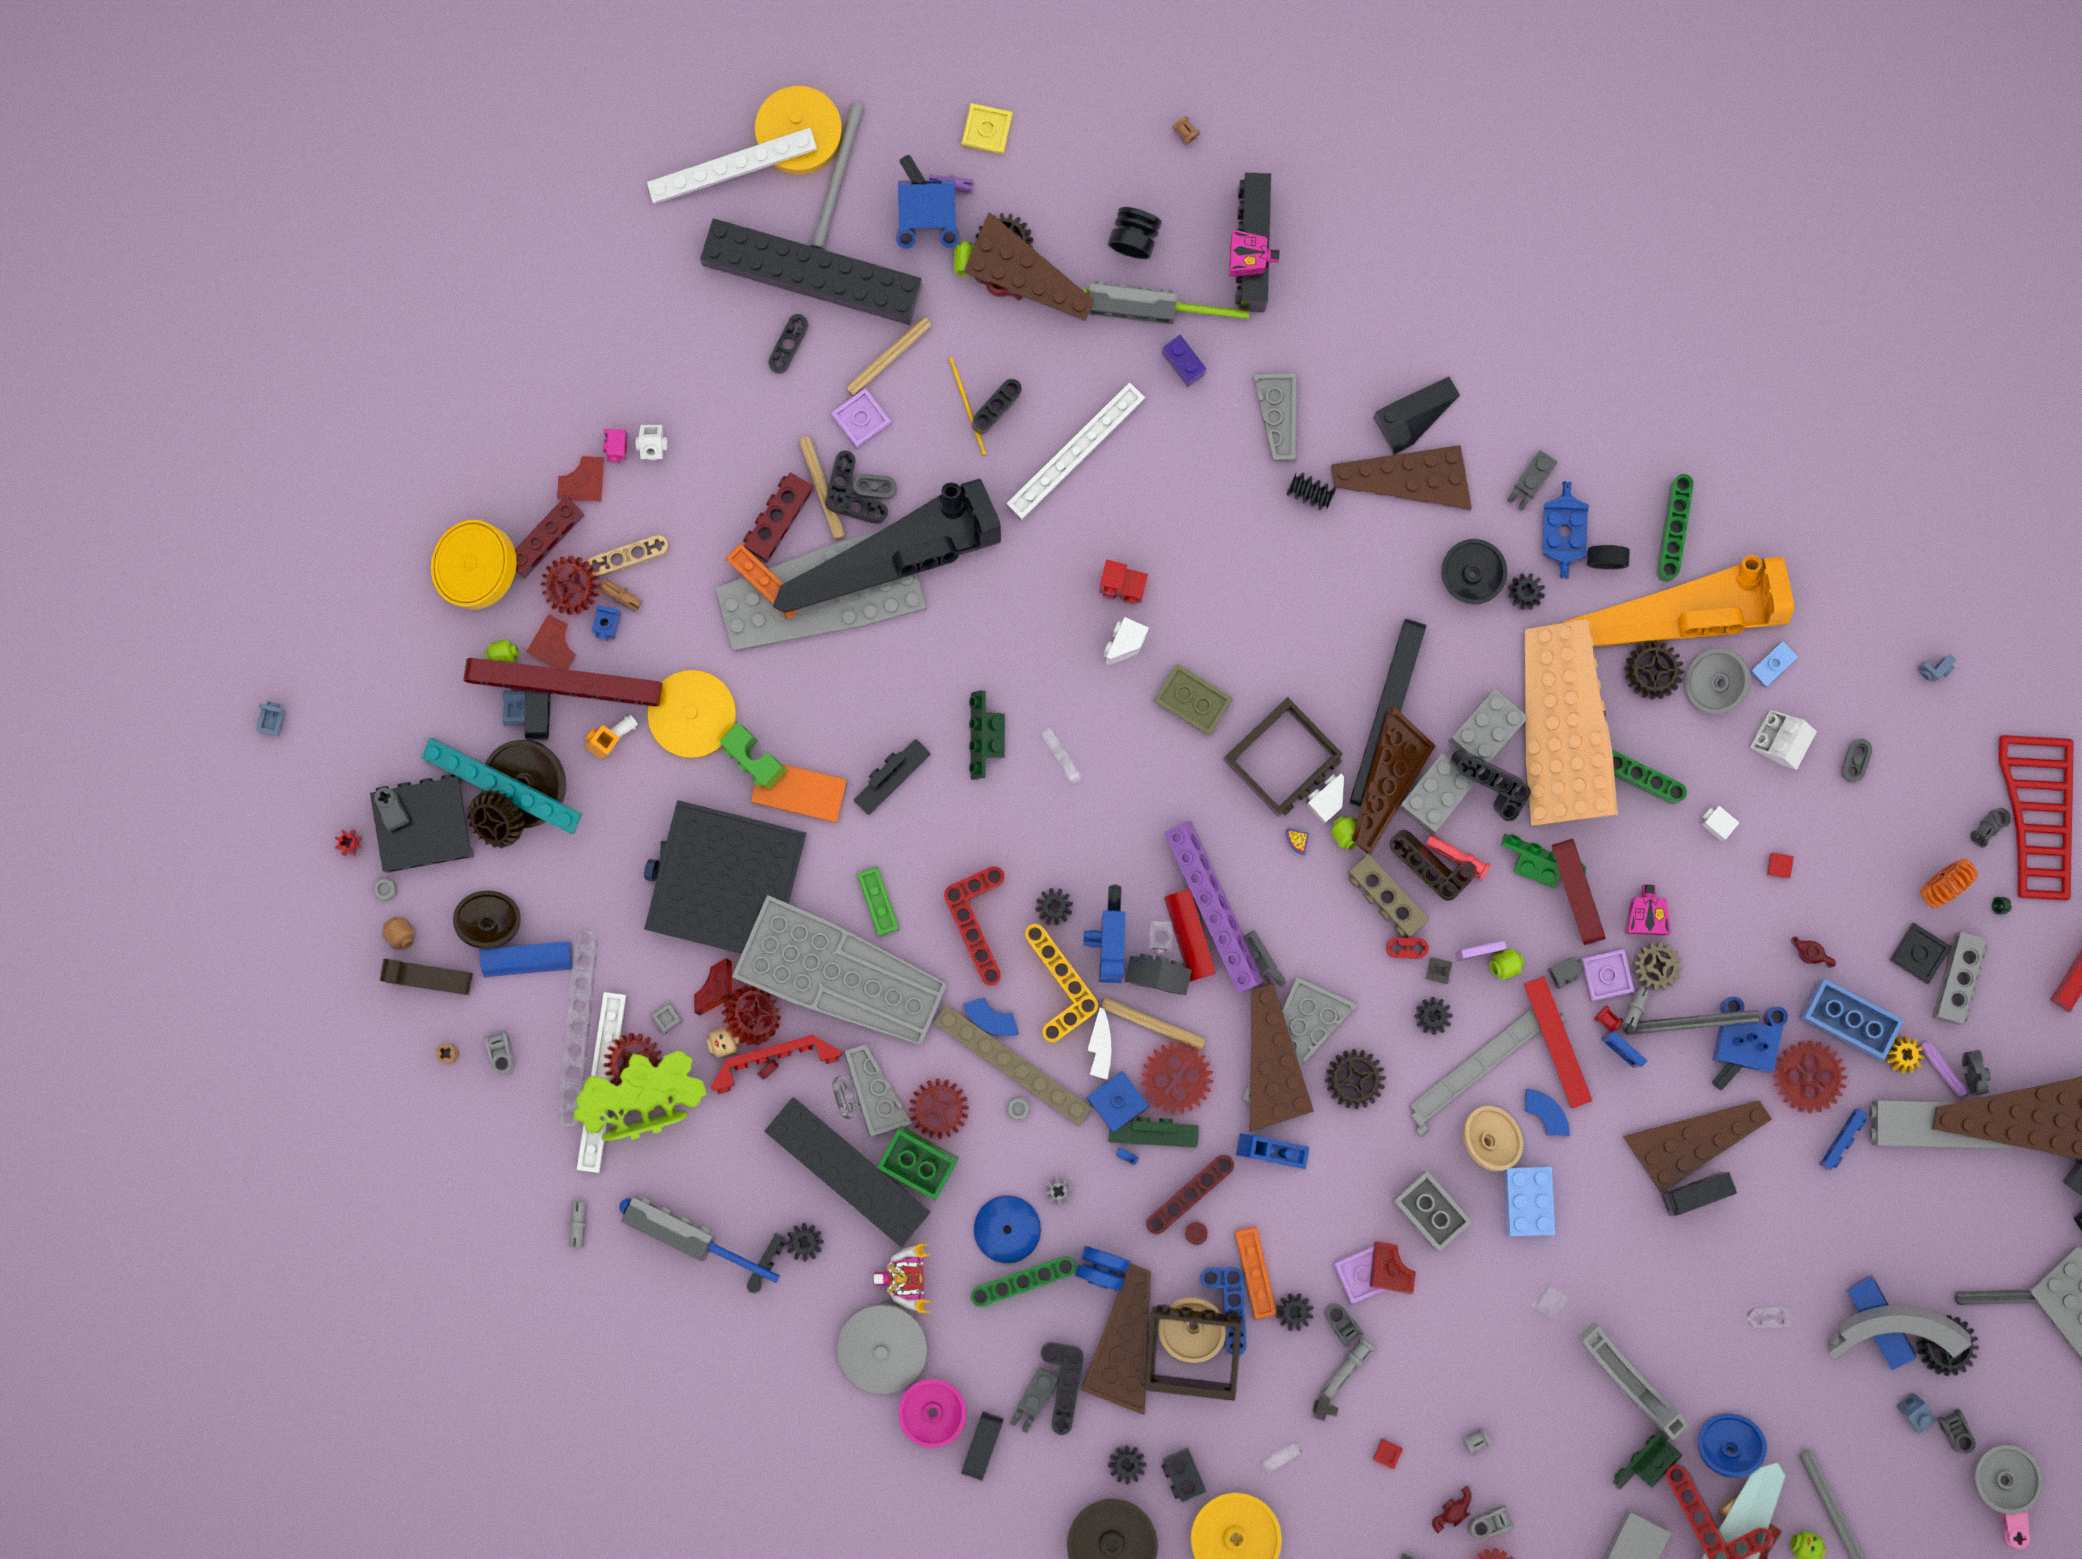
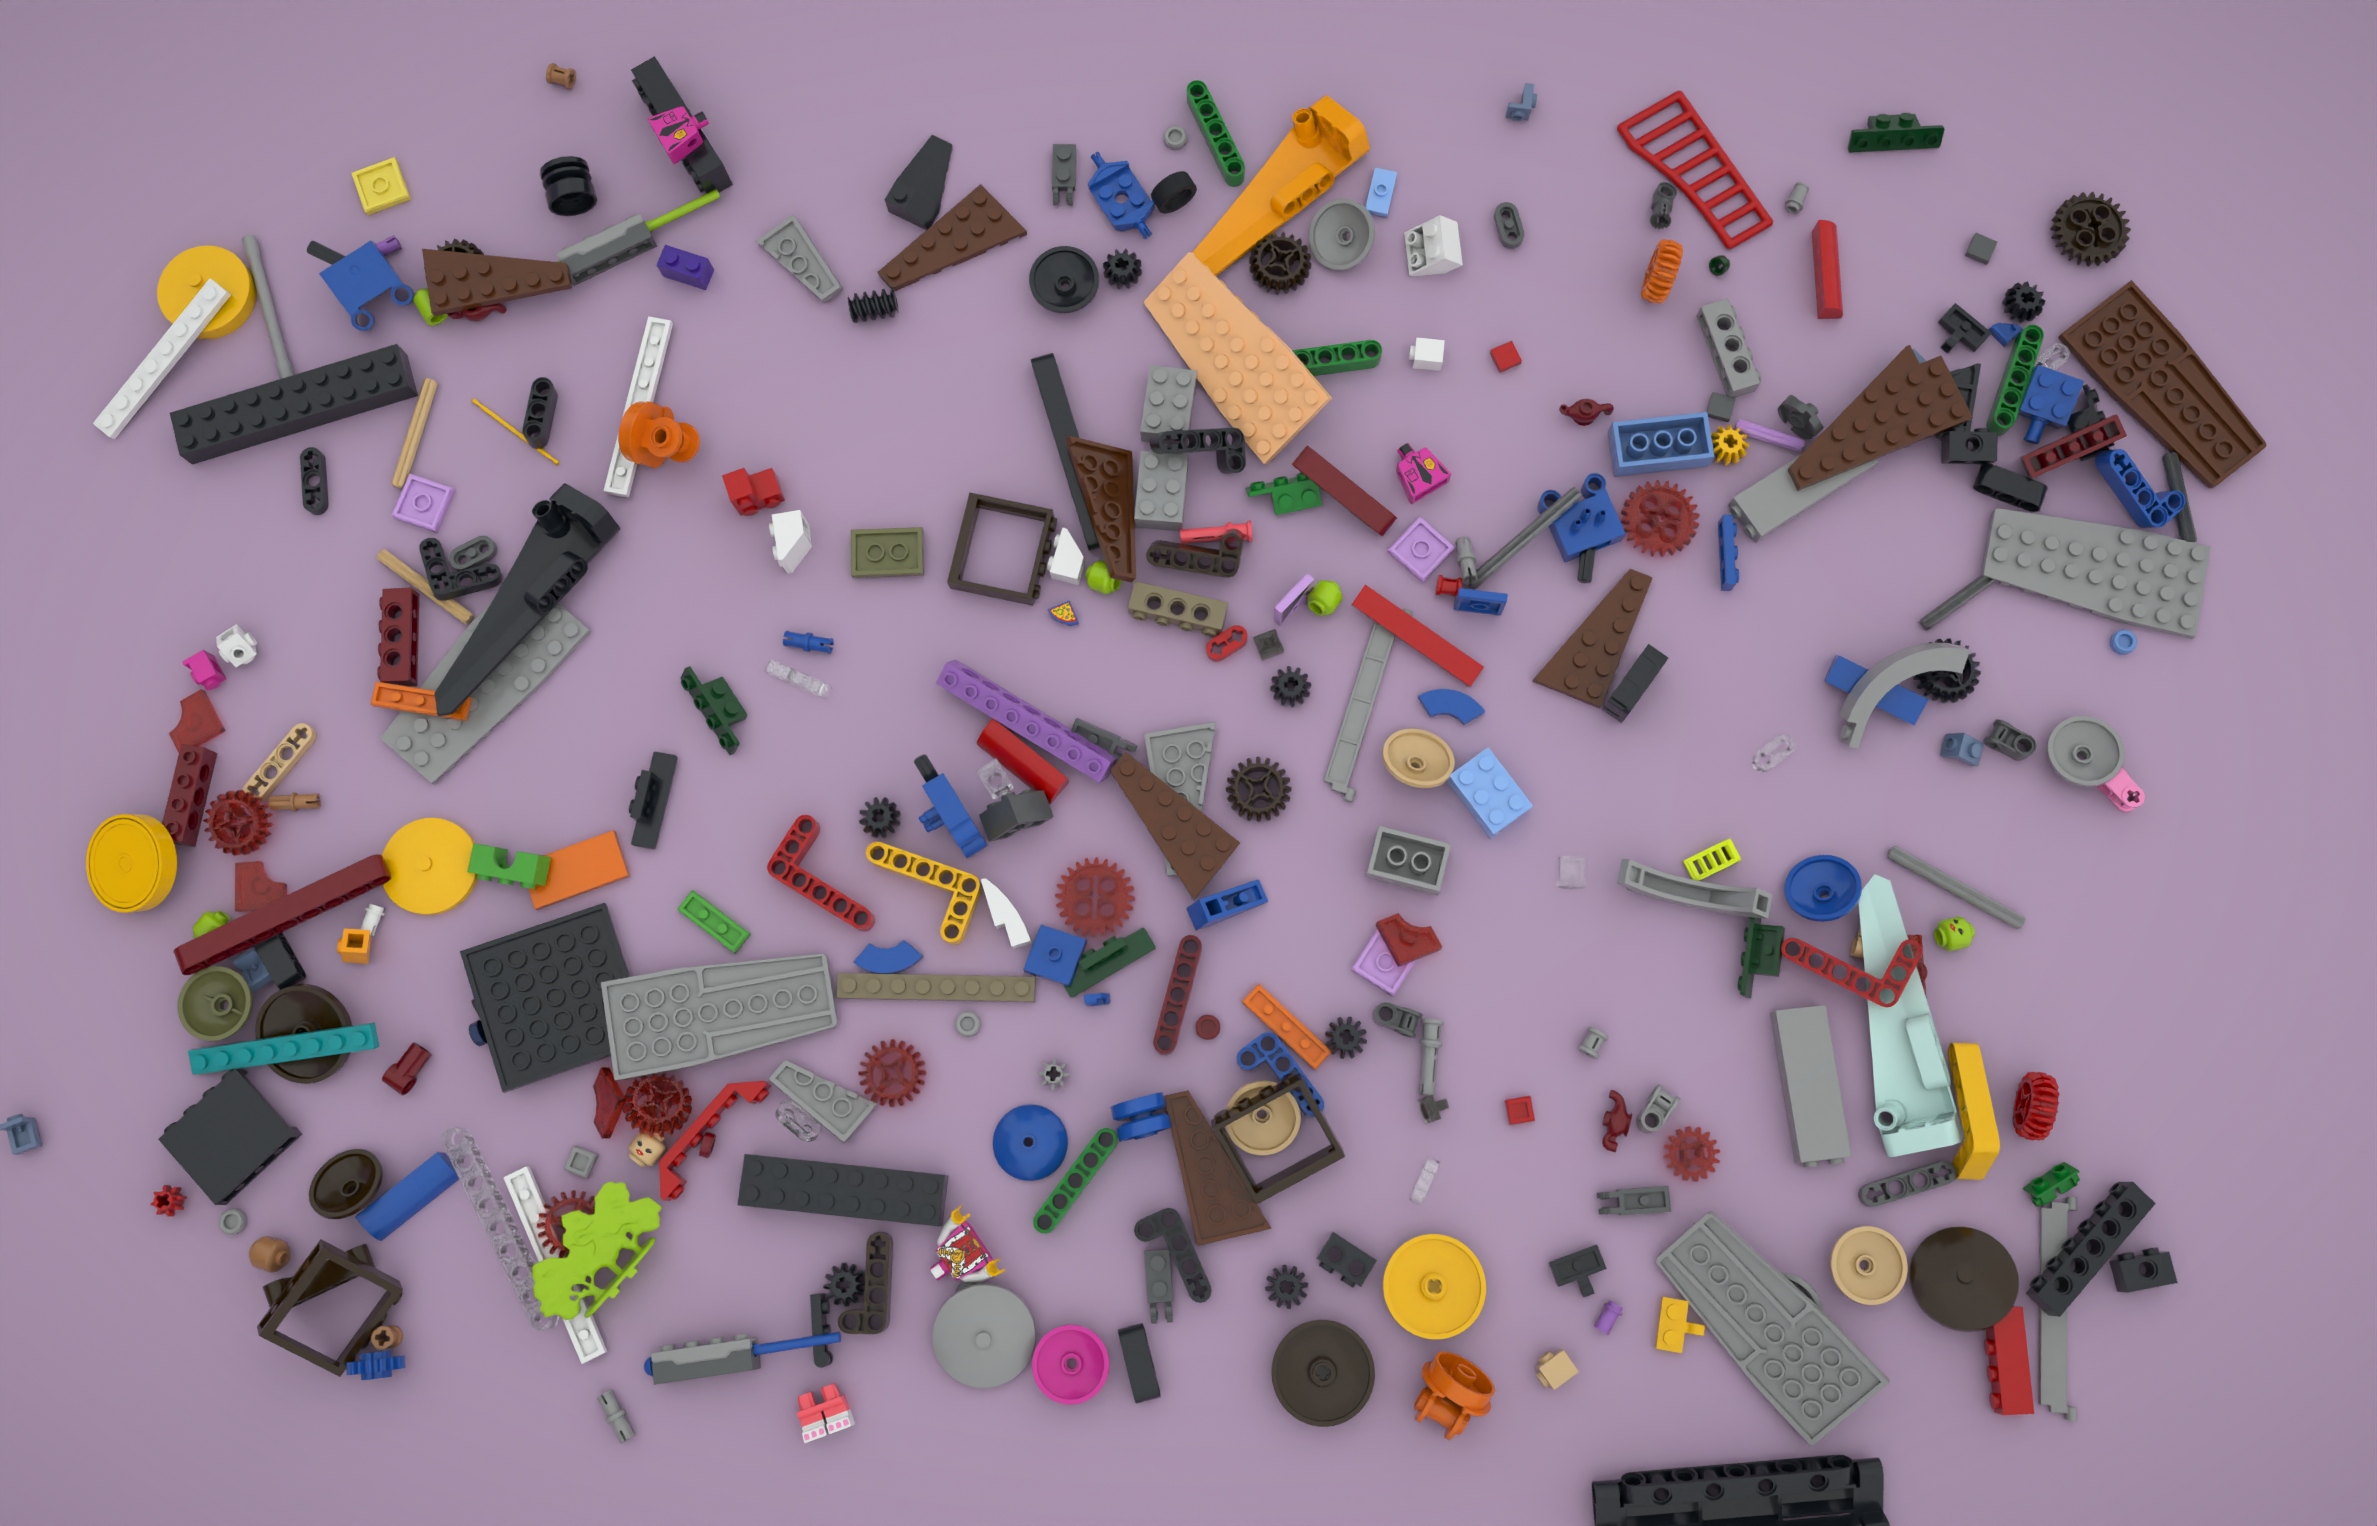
camera: 25 degrees left, 5 degrees down
dark grey piece [374,788,410,832] -> none
dark brown gear [467,789,526,849] -> none
light grey piece [484,1030,515,1075] -> none
blue brick [591,605,621,641] -> none
green brick [877,1125,959,1201] -> none
tan axle [1101,998,1206,1050] -> none
dark grey brick [1547,956,1585,989] -> none
dark tan gear [1633,942,1682,990] -> none
black tile [1889,923,1952,984] -> none
none -> olive hat [178,966,253,1041]
none -> dark brown window [257,1239,403,1377]
none -> blue gear [346,1350,405,1380]
none -> dark red piece [382,1042,432,1096]
none -> orange piece [618,401,700,468]
none -> blue pin [783,631,834,654]
none -> coral hips [796,1383,855,1443]
none -> dark brown beam [838,1232,893,1334]
none -> light grey tile [1164,126,1187,150]
none -> neon yellow slope [1682,838,1741,881]
none -> dark grey tile [1707,392,1736,422]

